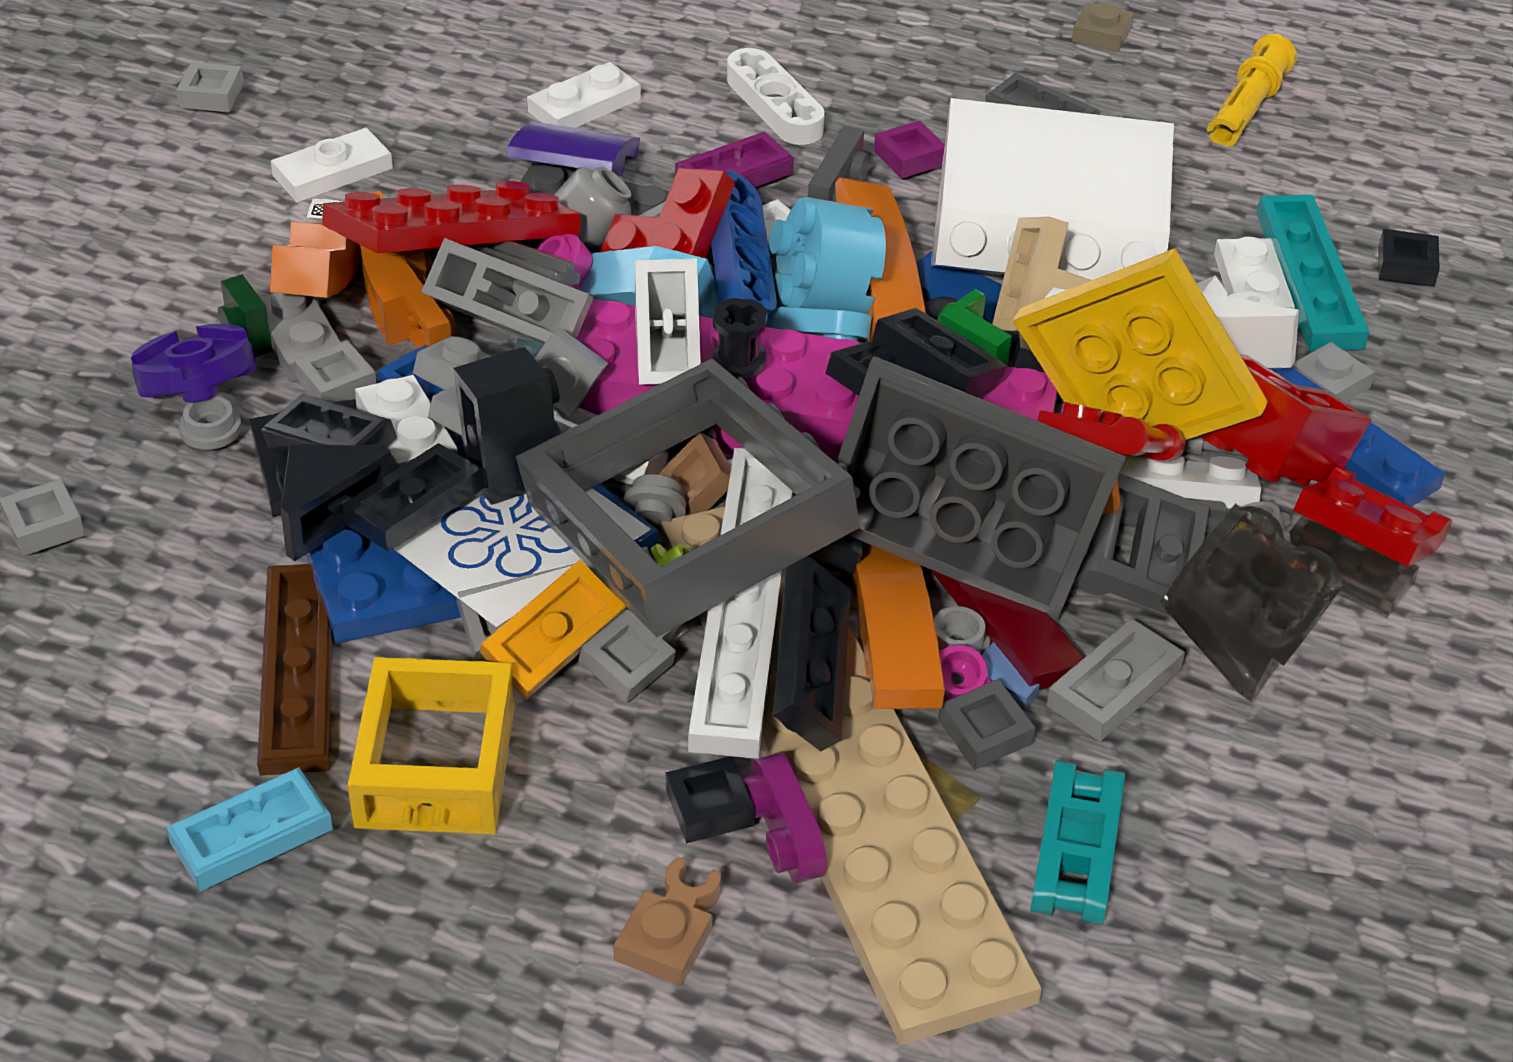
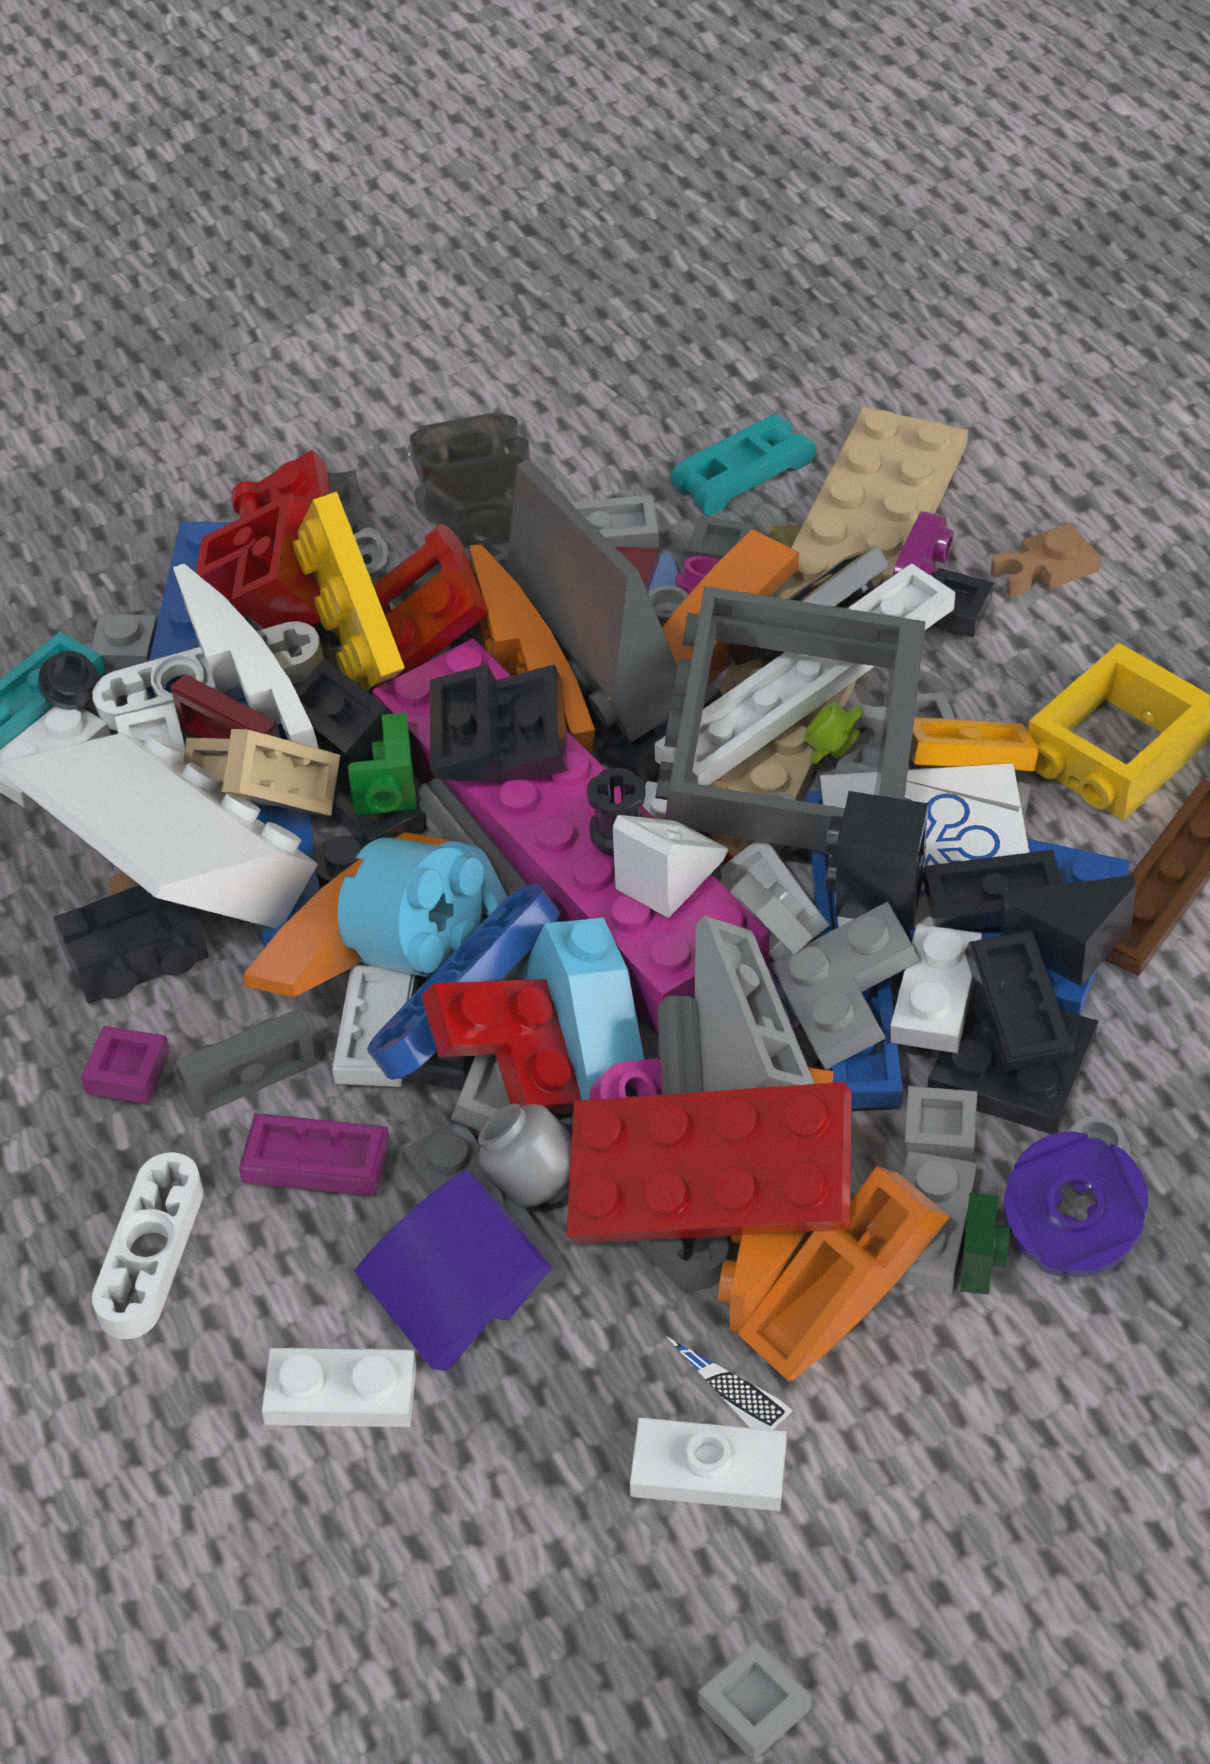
camera: 135 degrees left, 5 degrees up
none -> black plate [38,651,99,710]

